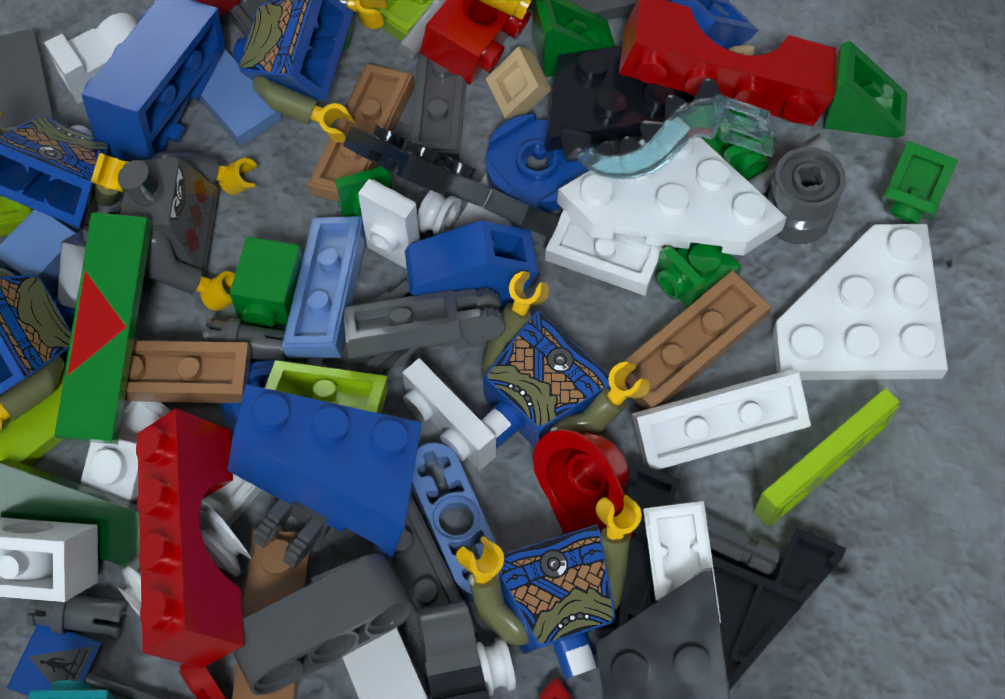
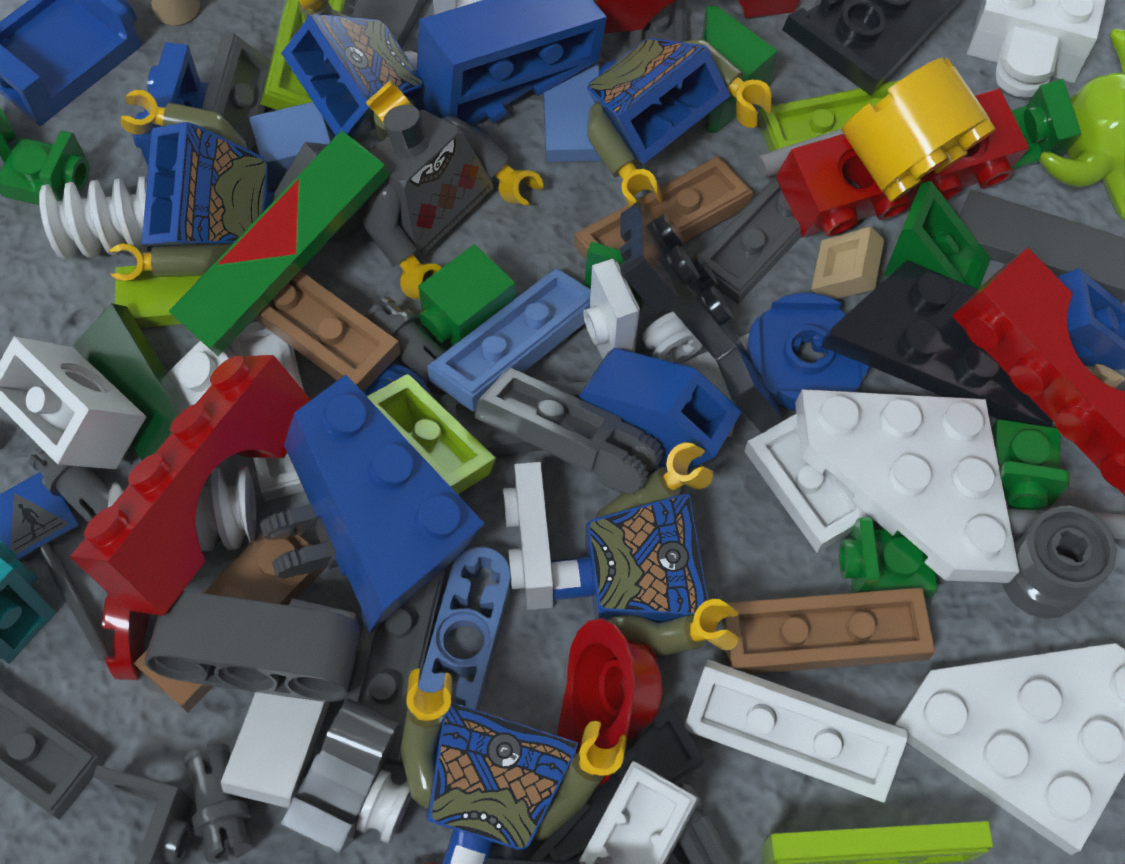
camera: 35 degrees right, 0 degrees up
clear light blue piece [560,78,775,179] -> none

